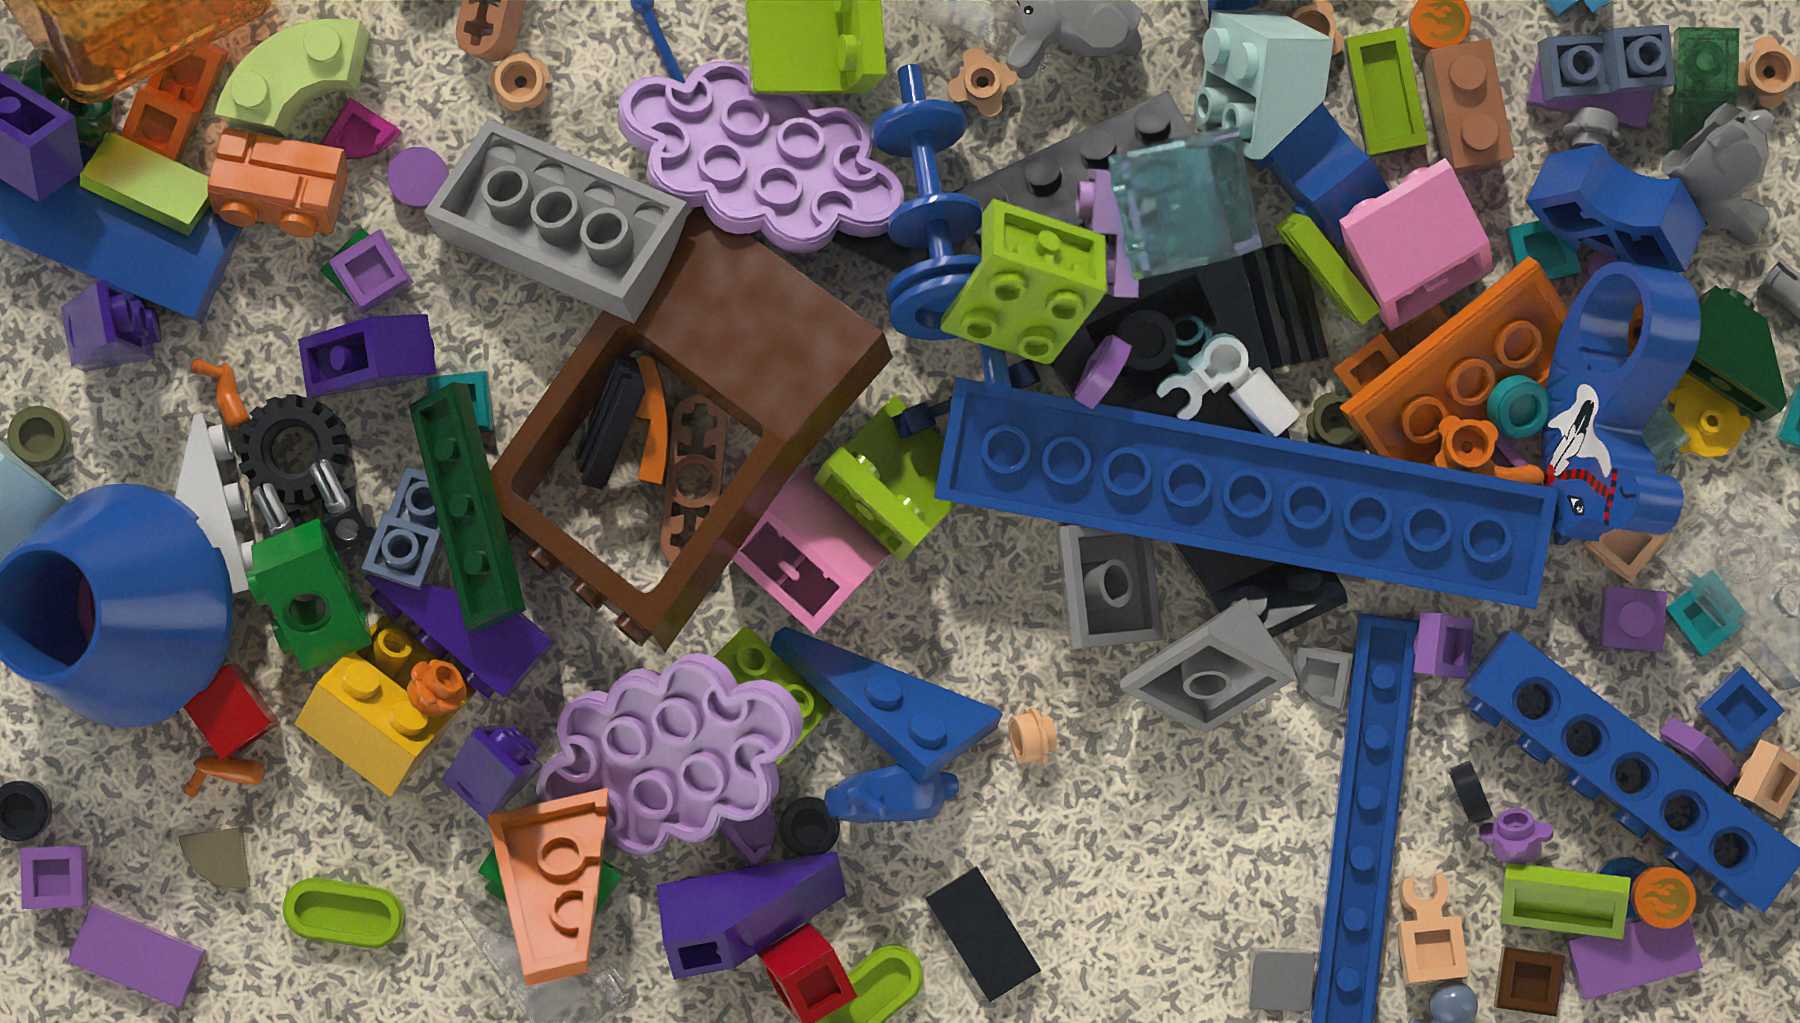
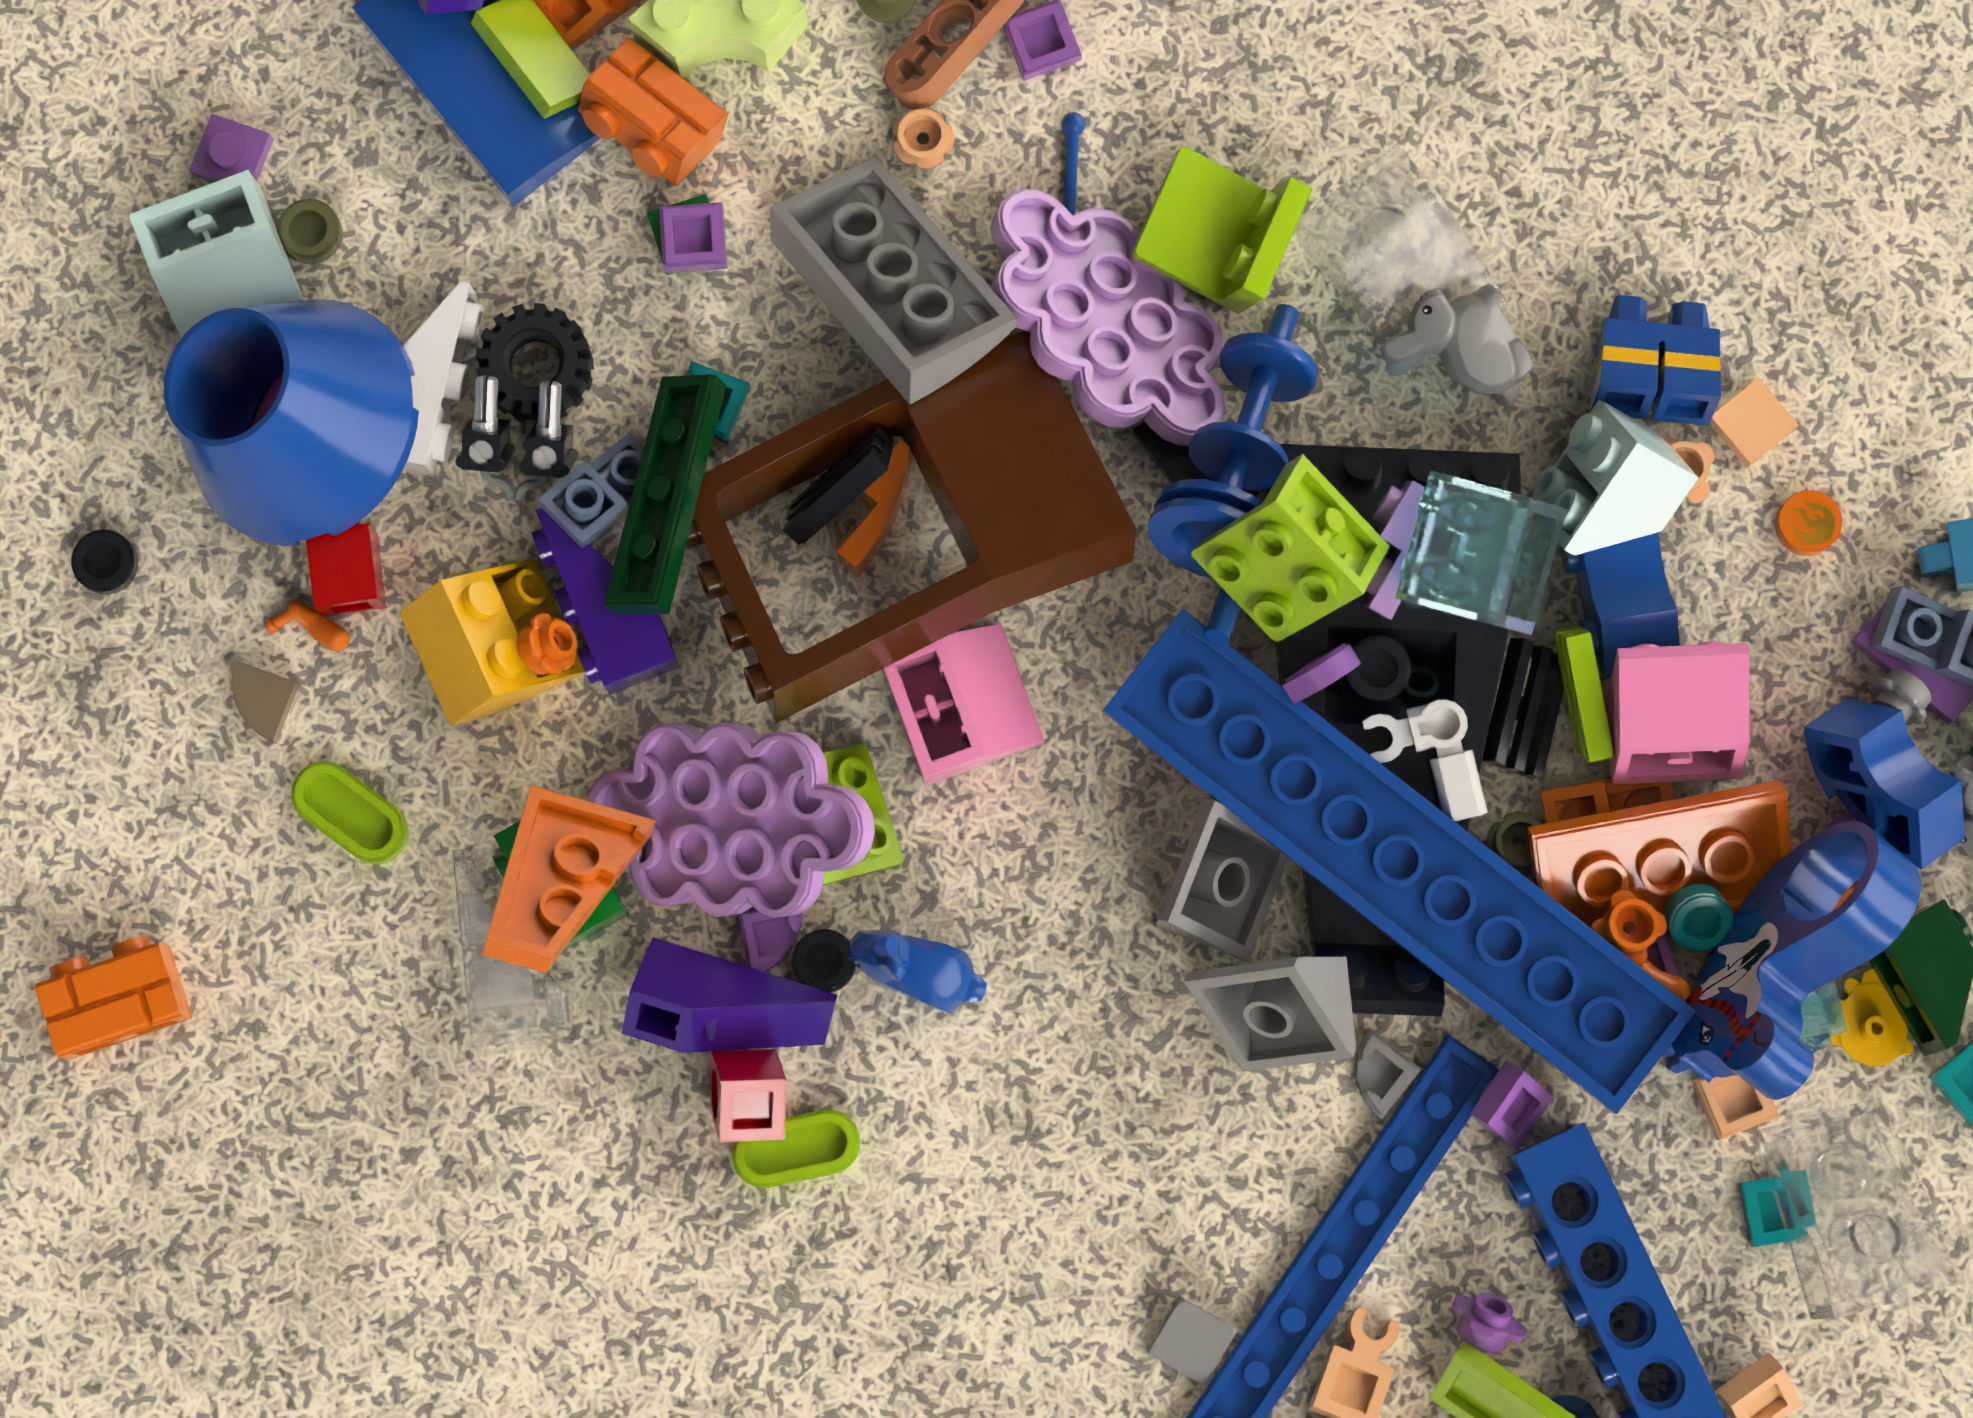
camera: 25 degrees right, 5 degrees down
medium lavender plate [20,845,88,909] -> none
dark purple slope [61,280,162,372] -> none
medium lavender tile [67,904,206,1008] -> none
orange piece [190,359,250,432] -> none
green brick [246,518,372,672] -> none
dark purple slope [298,314,437,398] -> none
dark pink tile [319,97,402,159] -> none
medium lavender tile [387,147,450,209] -> none
dark purple slope [442,725,543,821] -> none
nougat beam [661,394,728,563] -> none
blue wing [770,626,1003,782] -> none
lime bracket [813,396,958,563] -> none
dark blue piece [891,359,1041,440] -> none
black tile [925,866,1041,1002] -> none
light nougat plate [947,47,1018,118] -> none
light nougat plate [1008,707,1057,766] -> none
lime tile [1344,26,1429,157] -> none
nougat brick [1421,38,1515,176] -> none
black tile [1448,760,1494,824] -> none
teal tile [1505,220,1581,281] -> none
medium lavender plate [1598,586,1667,652] -> none
medium lavender tile [1659,716,1741,786] -> none
blue plate [1694,666,1785,753] -> none

